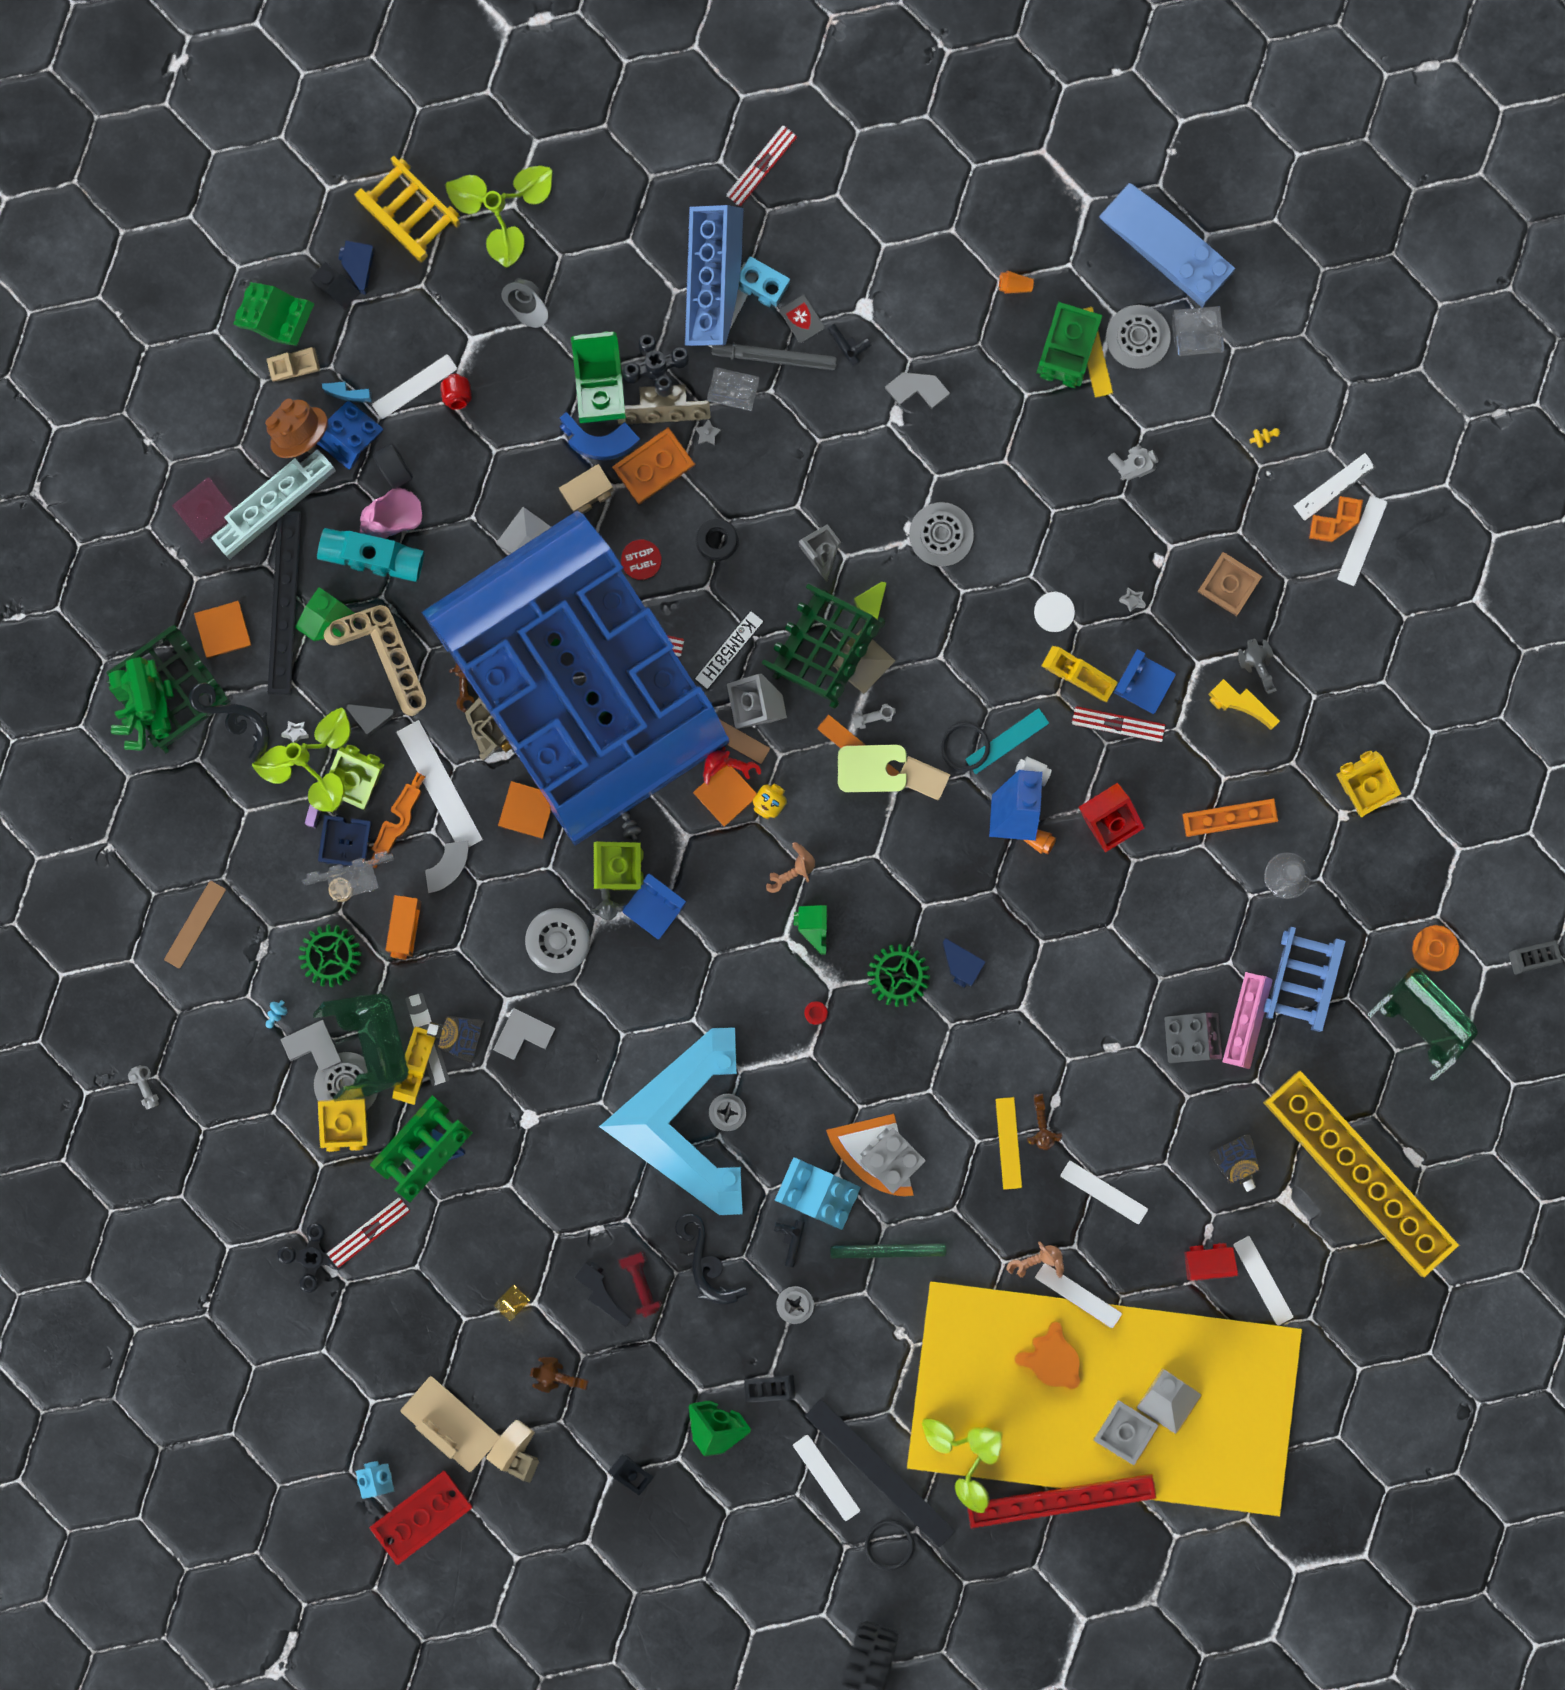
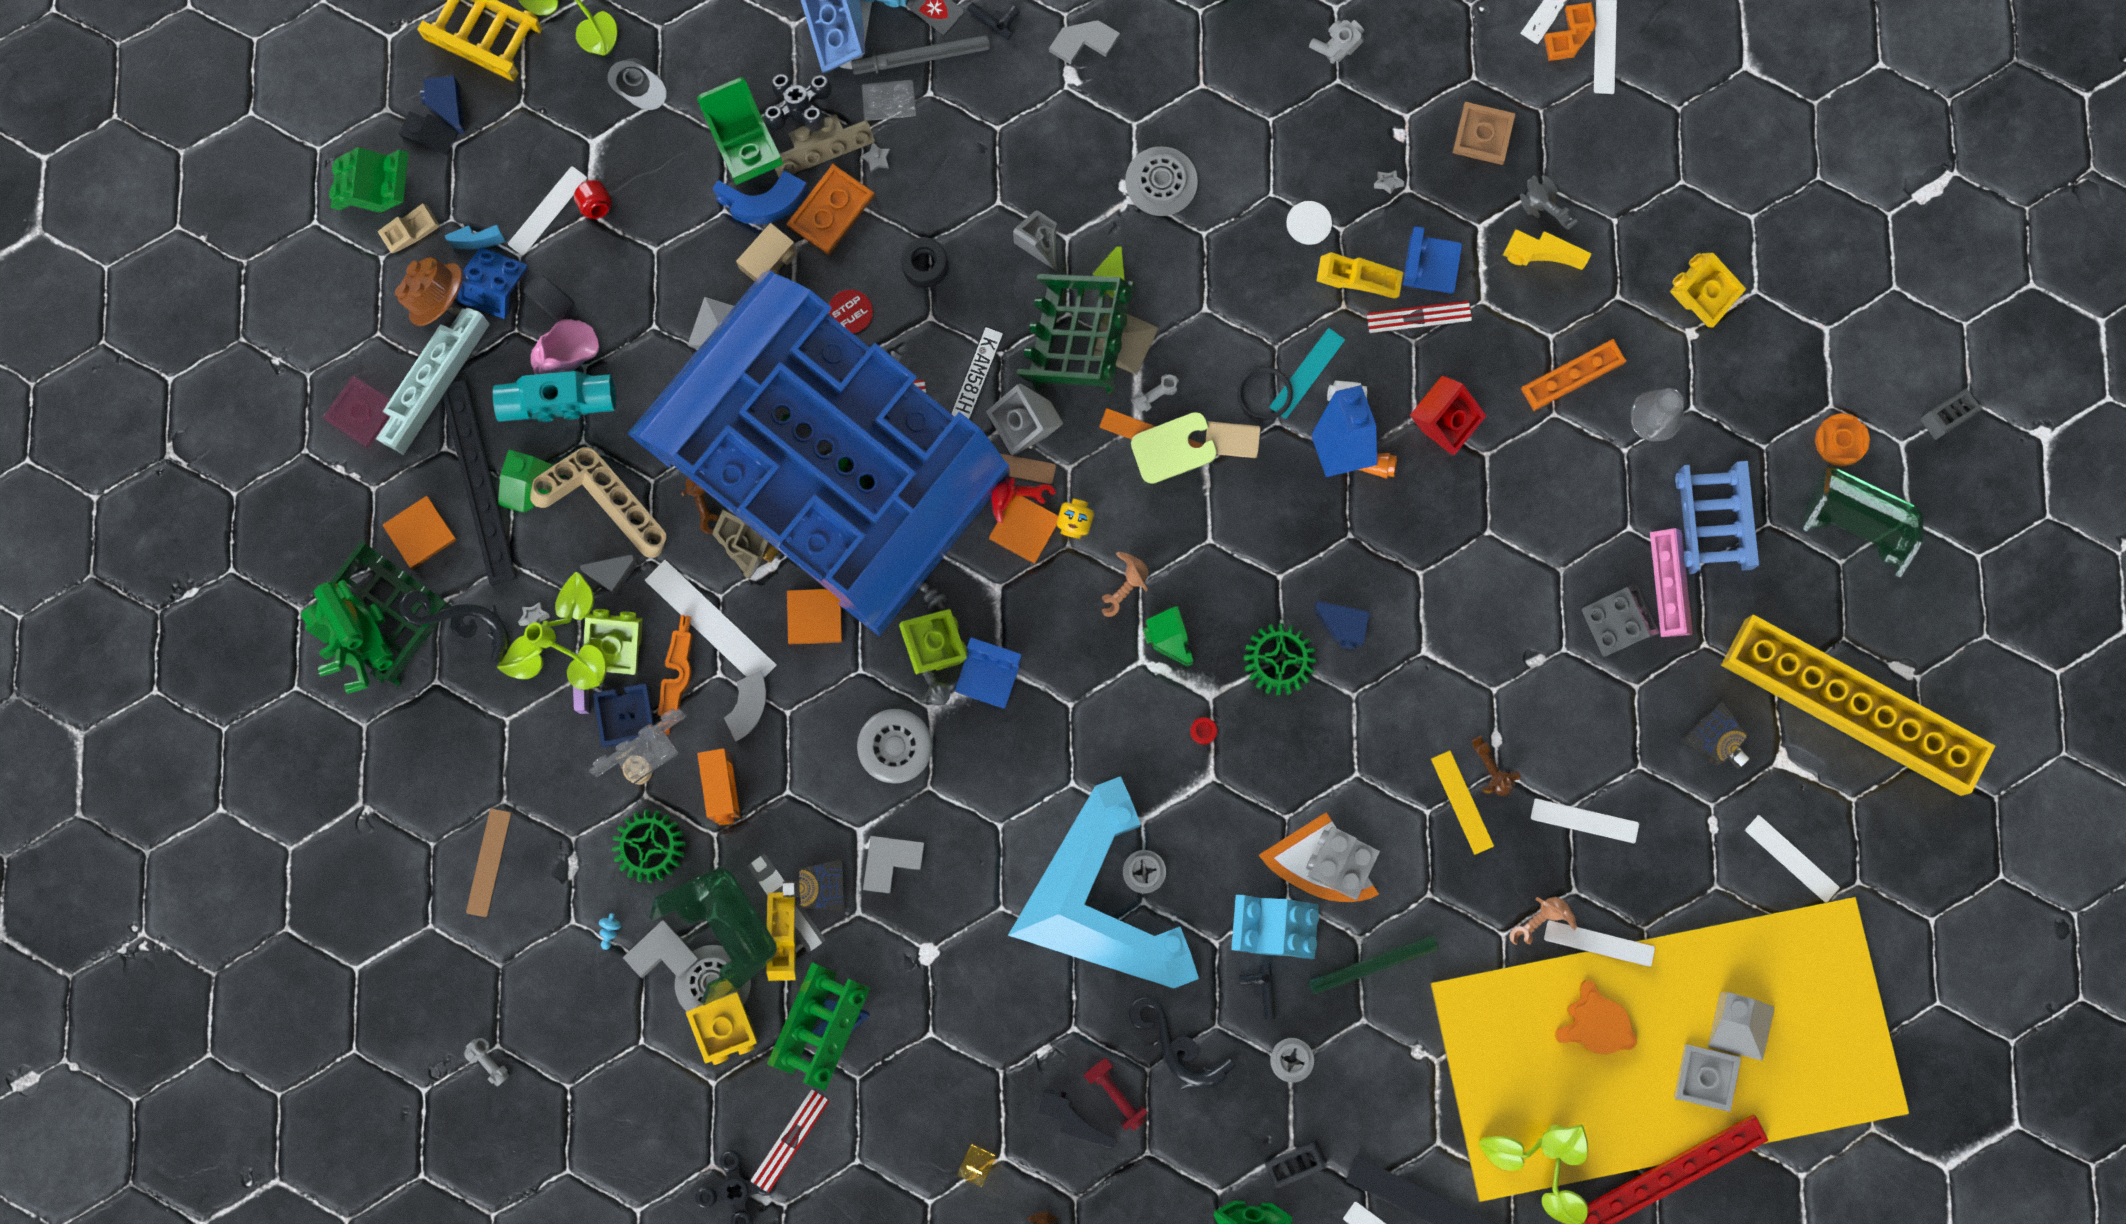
camera: 20 degrees left, 5 degrees down
red slope [1184,1243,1238,1281] -> none

